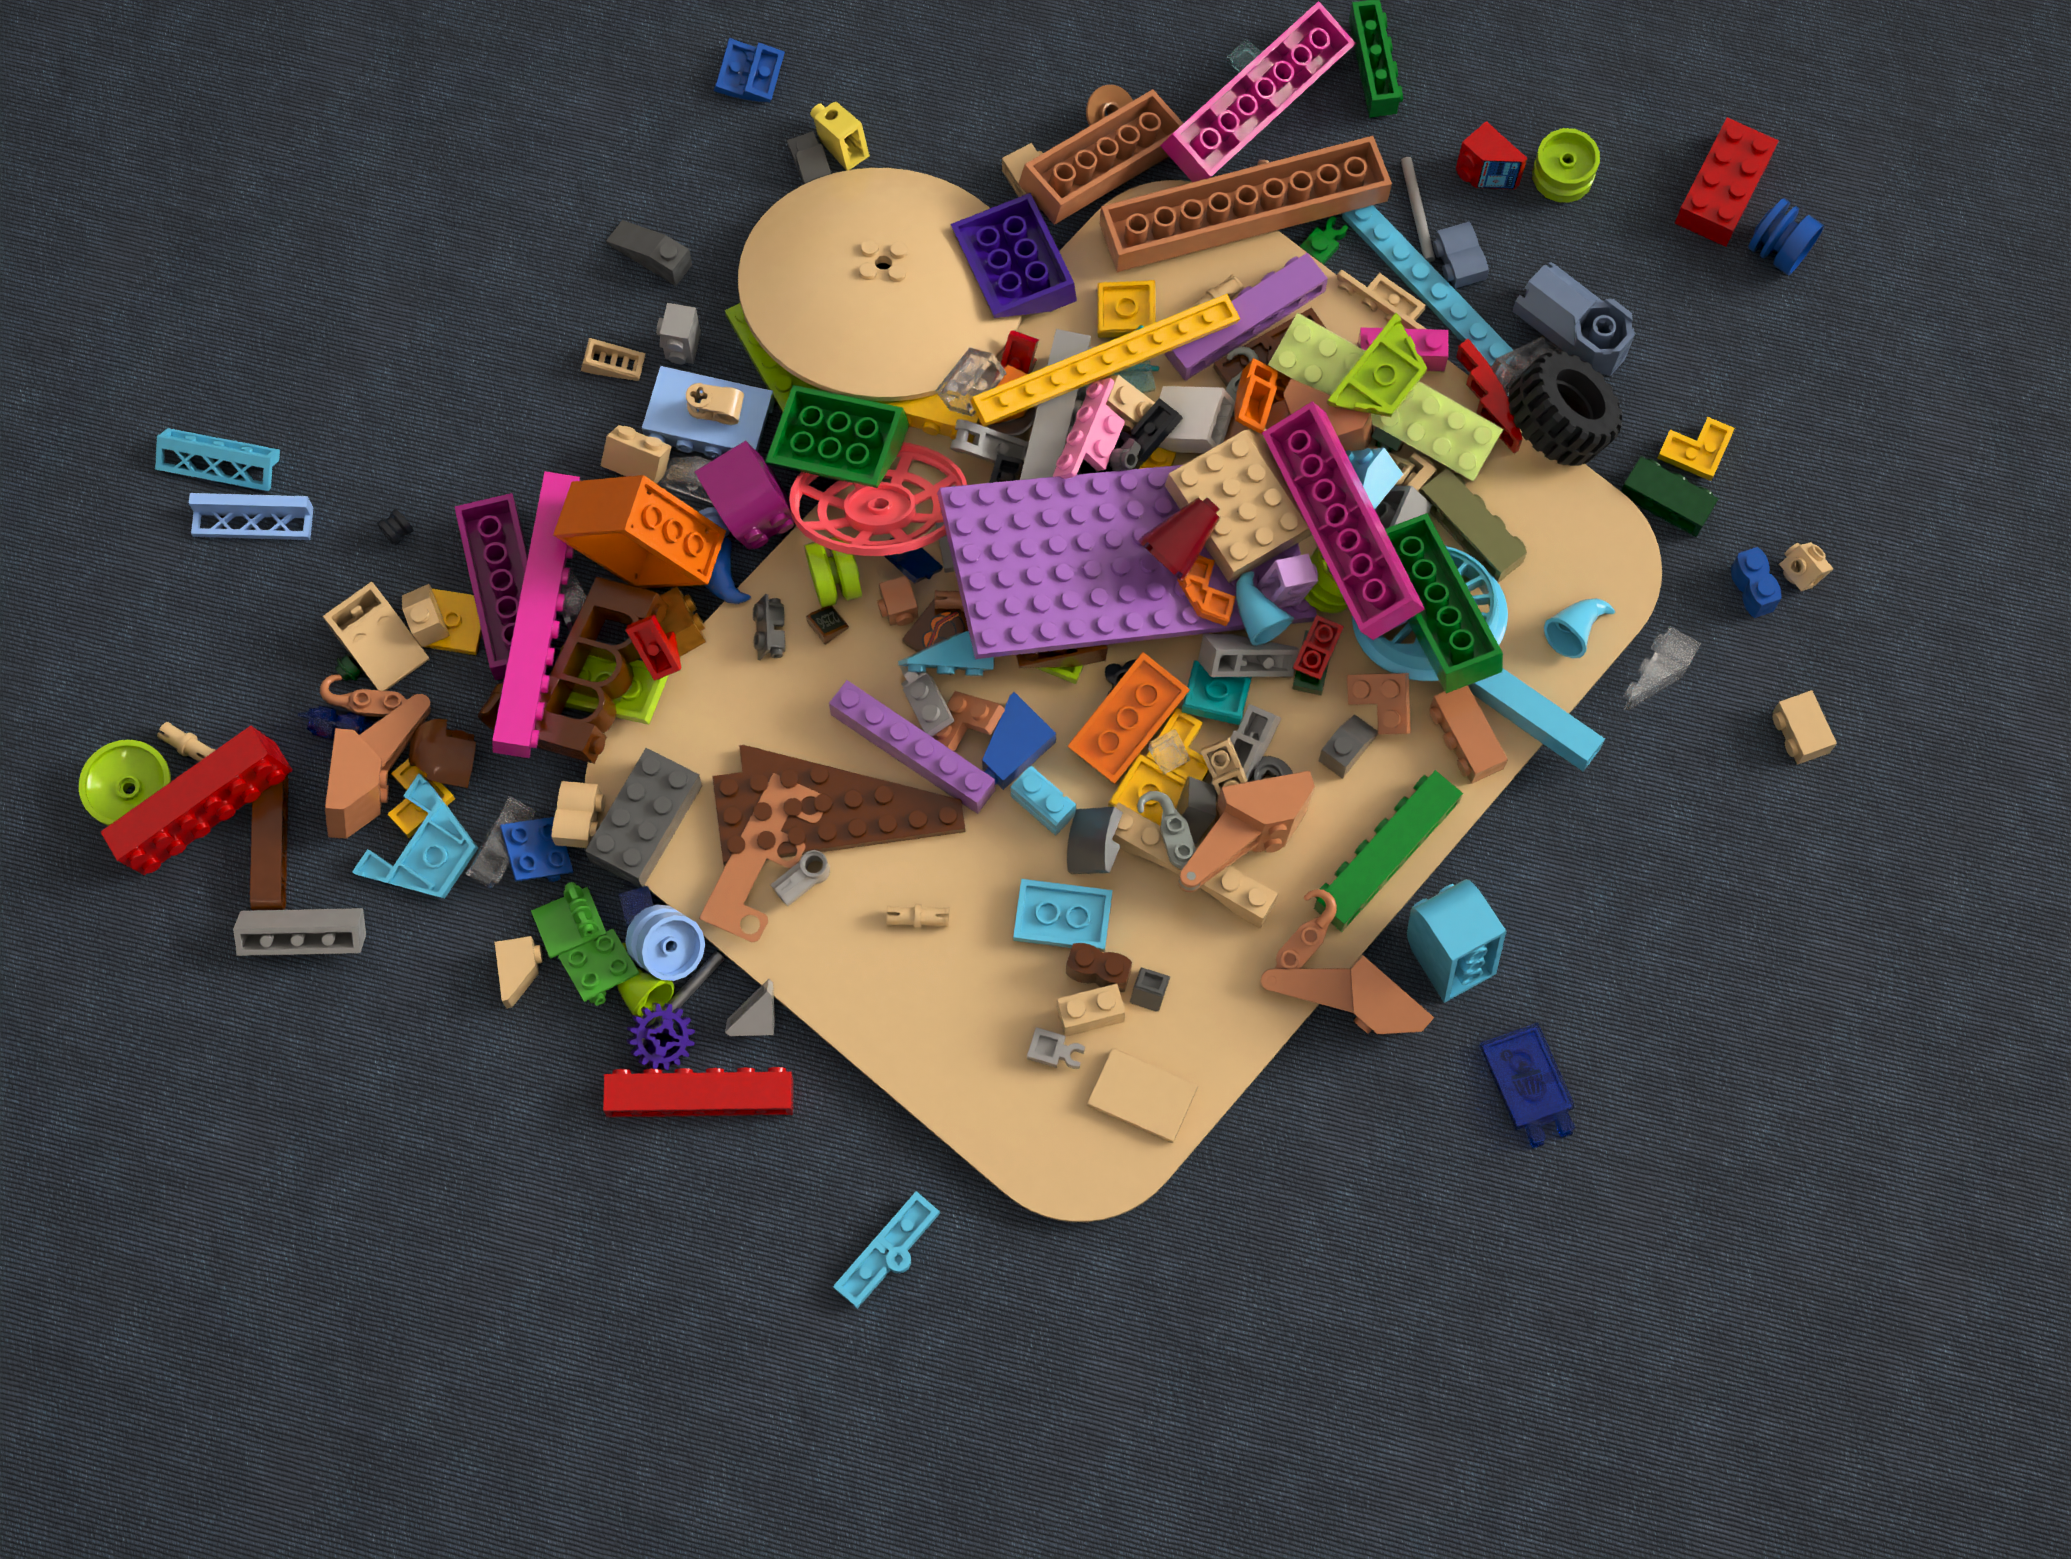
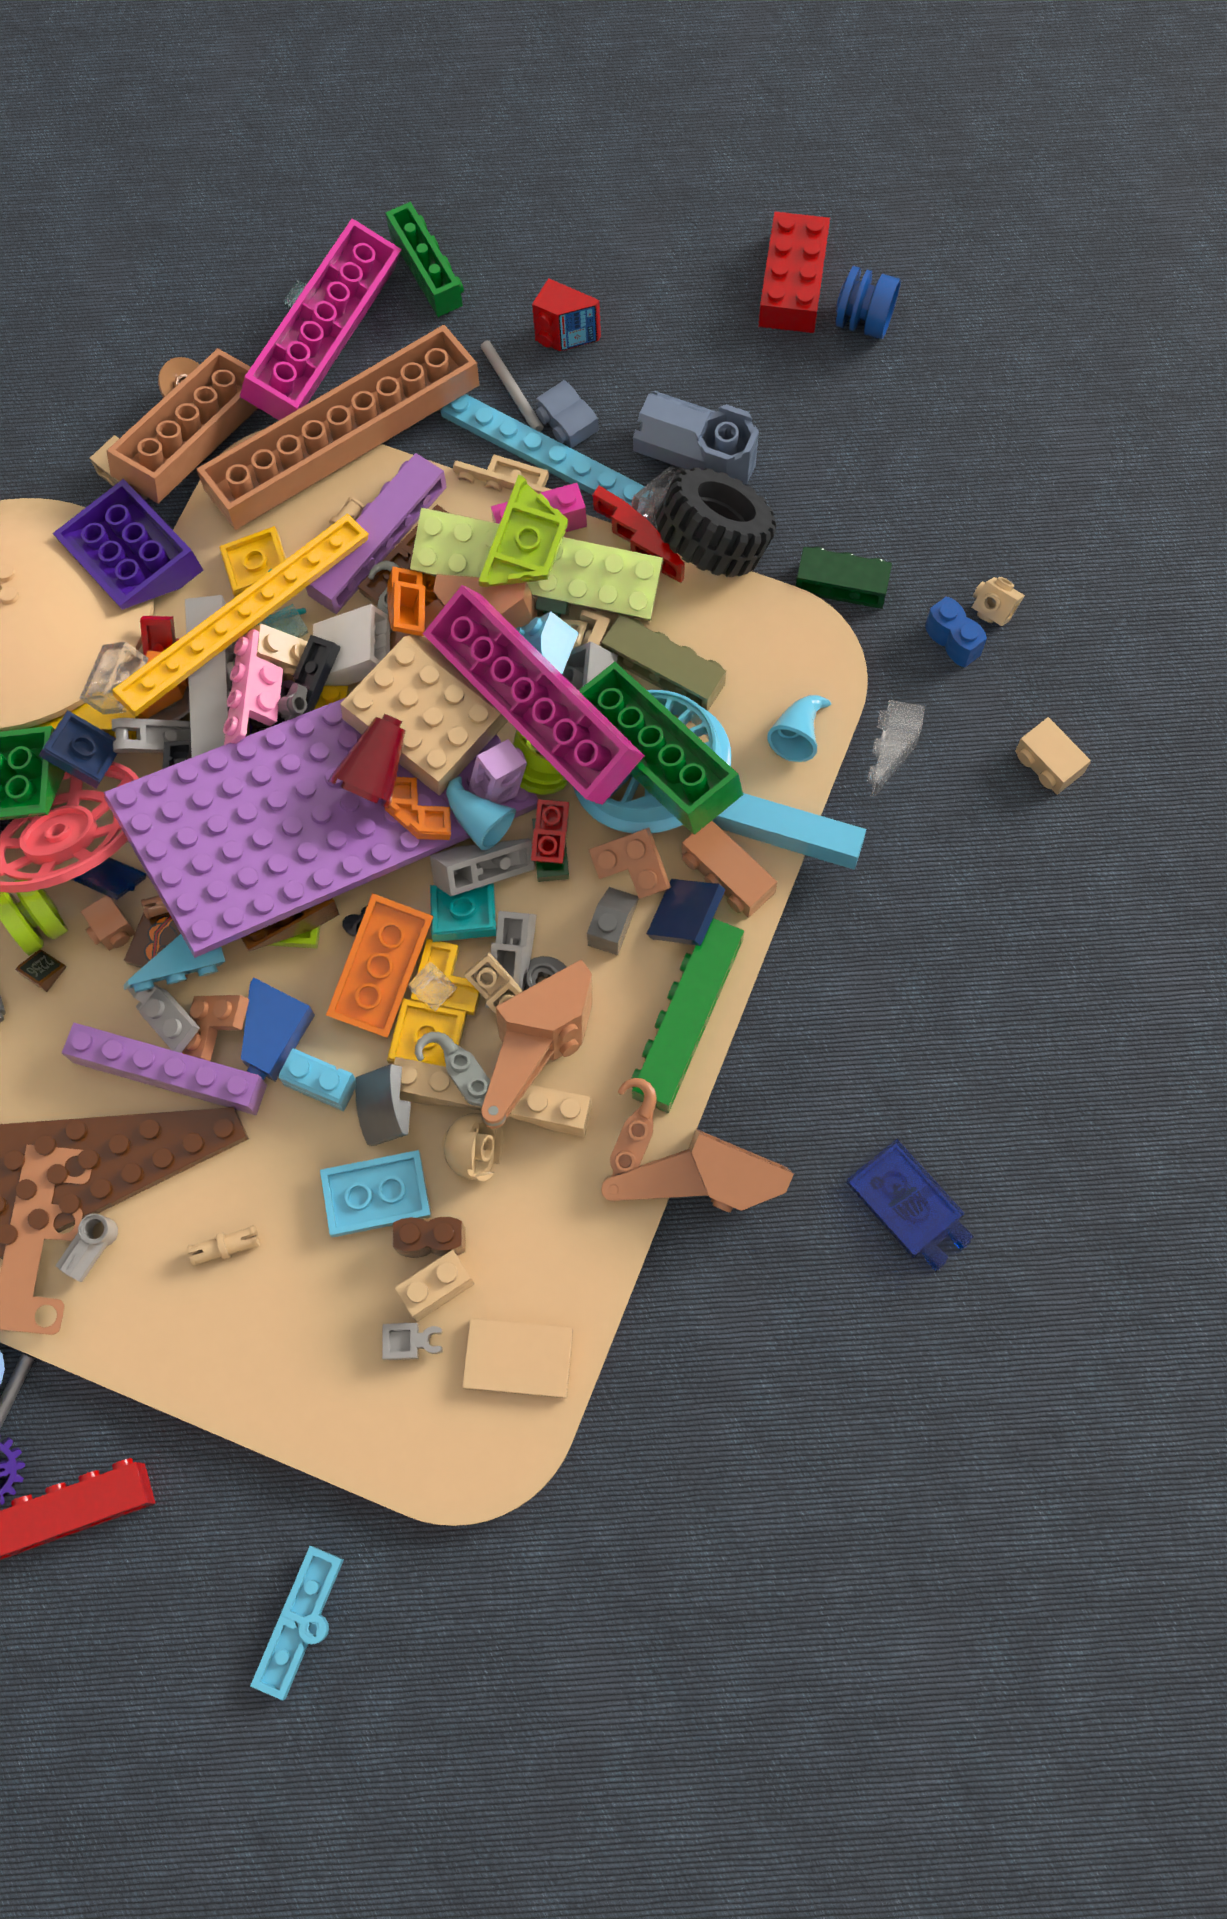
camera: 15 degrees left, 0 degrees up
light grey slope [725,979,775,1036] -> none
dark grey slope [1130,967,1170,1011] -> none
dark grey slope [1176,776,1217,844] -> none
green plate [1300,216,1348,265] -> none
medium azure brick [1407,879,1506,1003] -> none
lime wheel [1532,128,1600,203] -> none
yellow plate [1657,417,1735,481] -> none
none -> dark blue tile [39,710,118,789]
none -> tan cylinder [442,1113,504,1181]
none -> dark blue tile [646,879,726,946]

